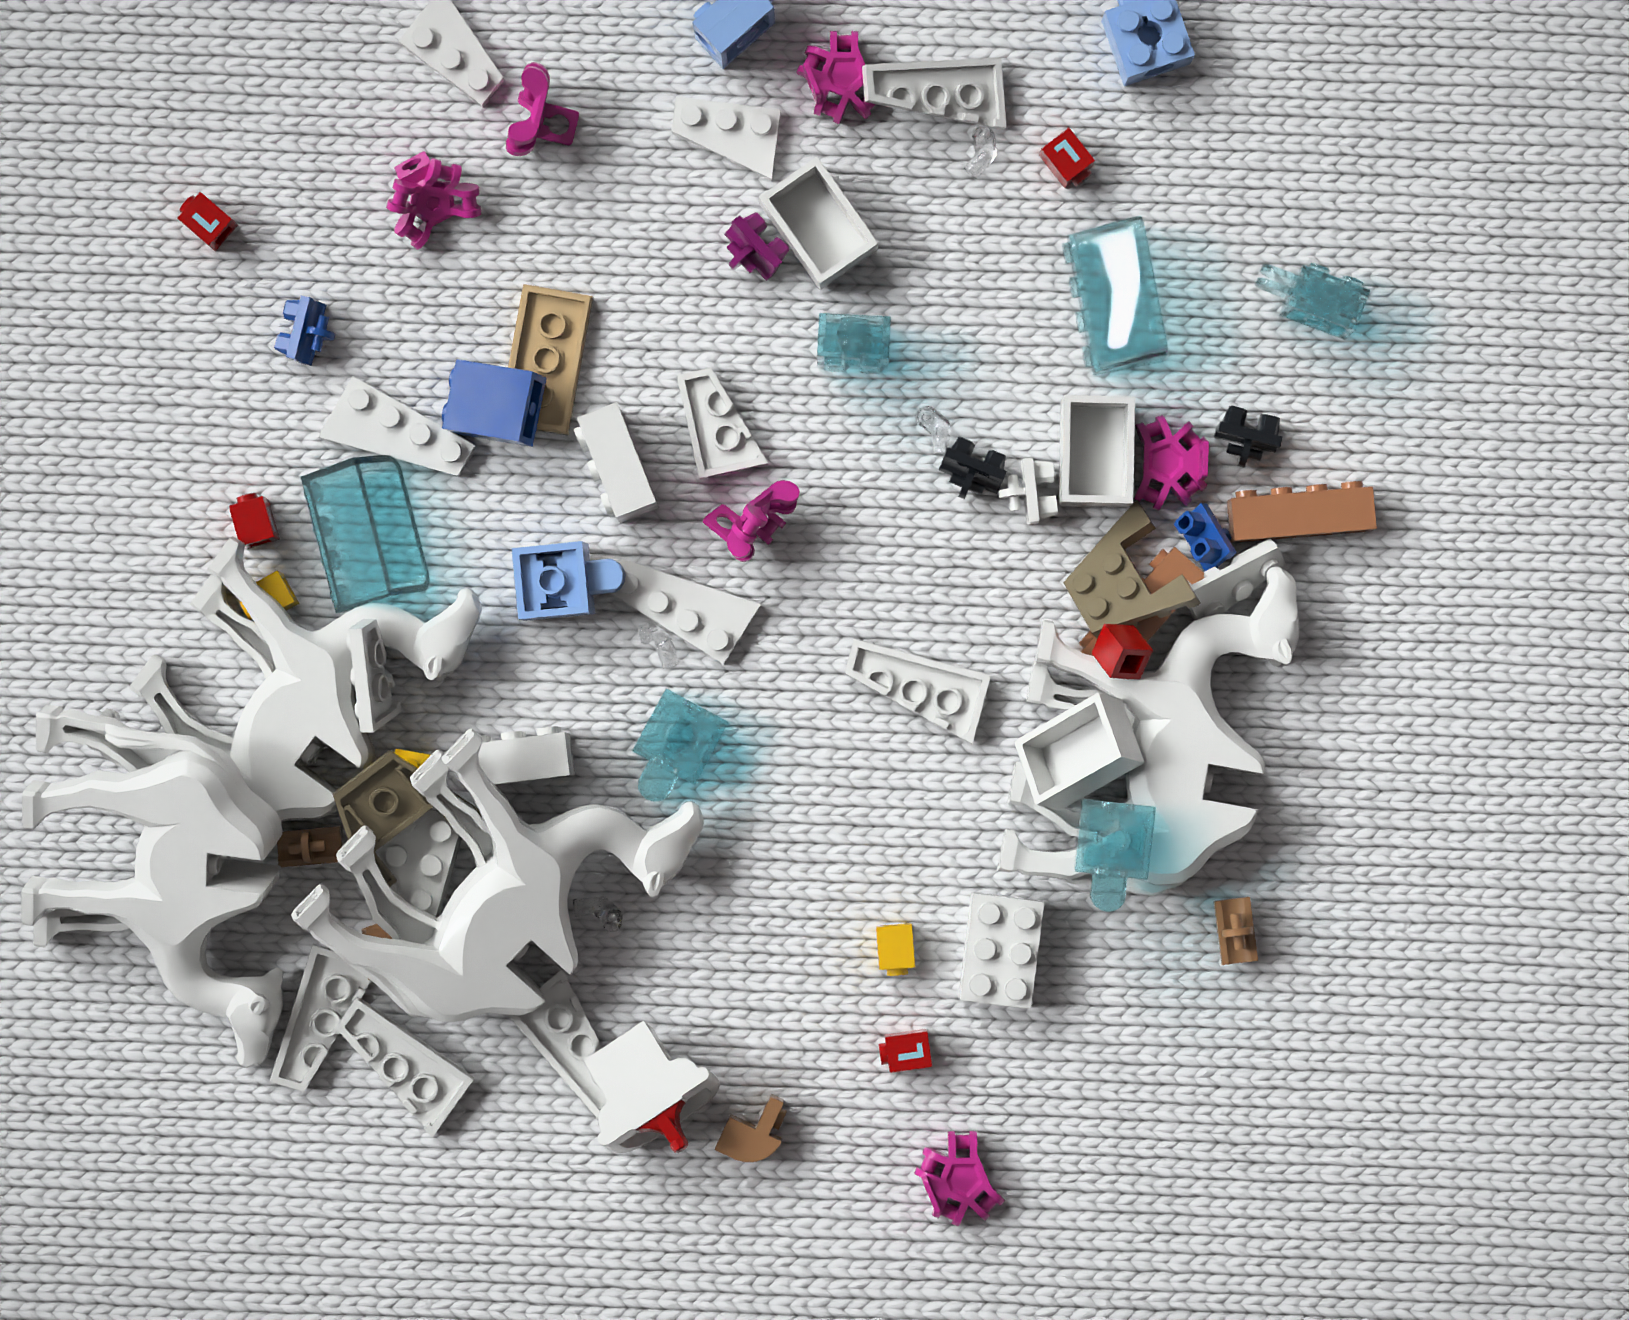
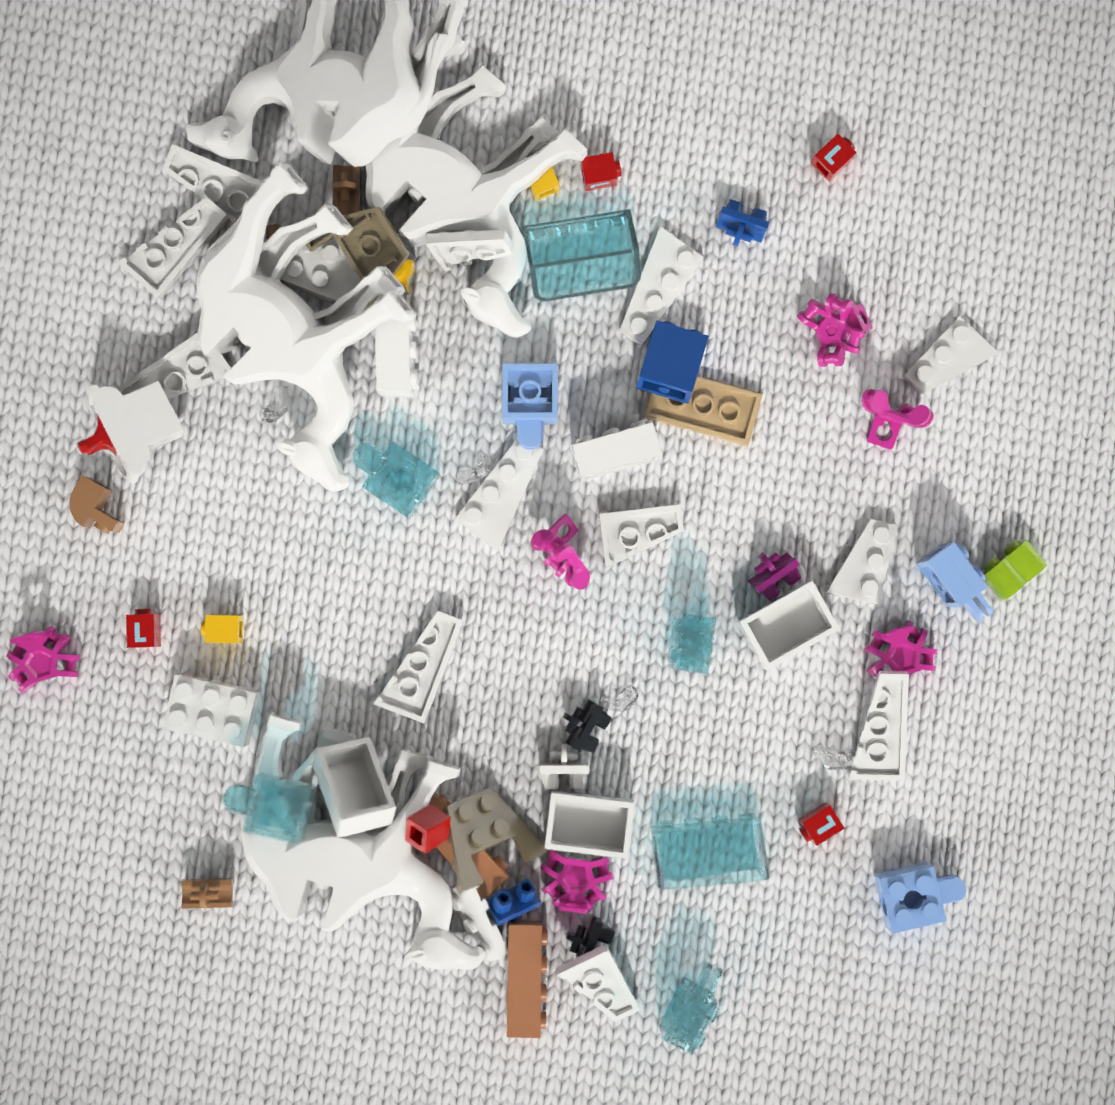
camera: 90 degrees right, 0 degrees up
none -> white wing [555,944,640,1022]

